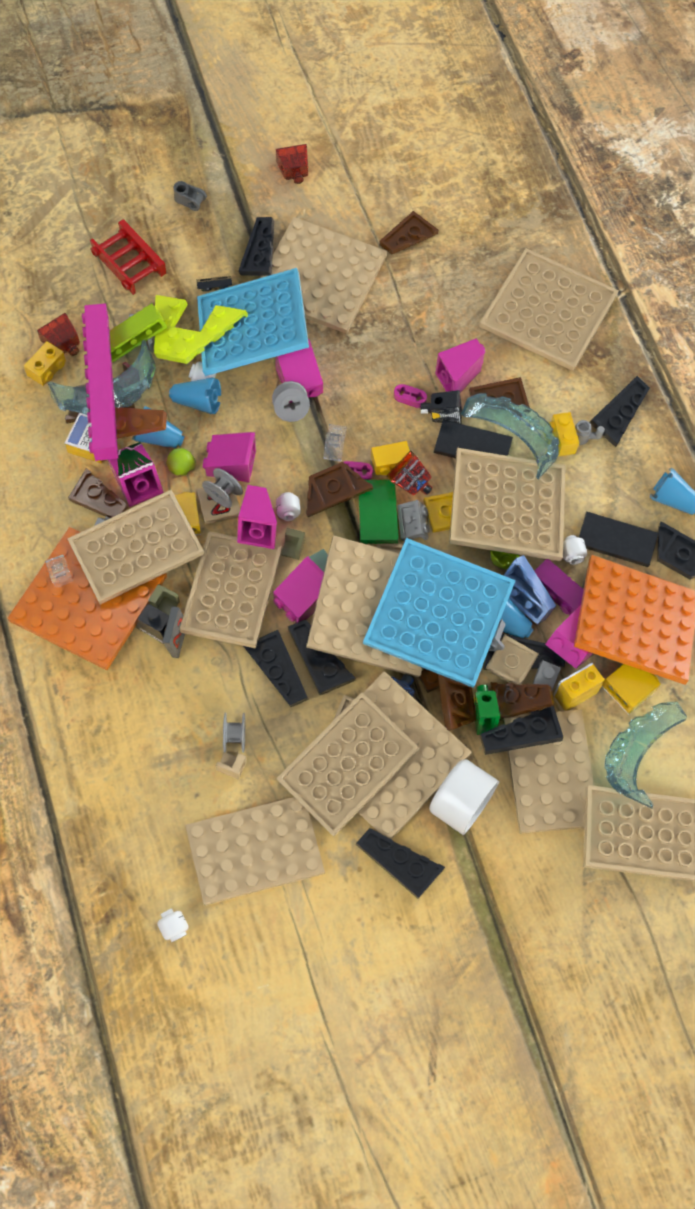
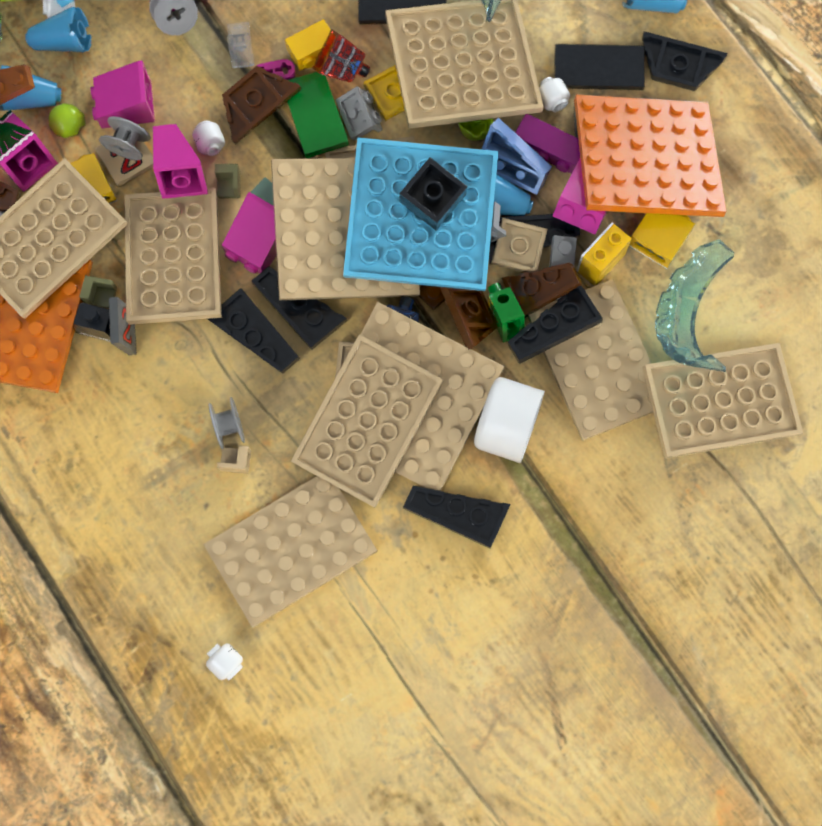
camera: 10 degrees left, 10 degrees up
none -> black brick [399,157,468,231]

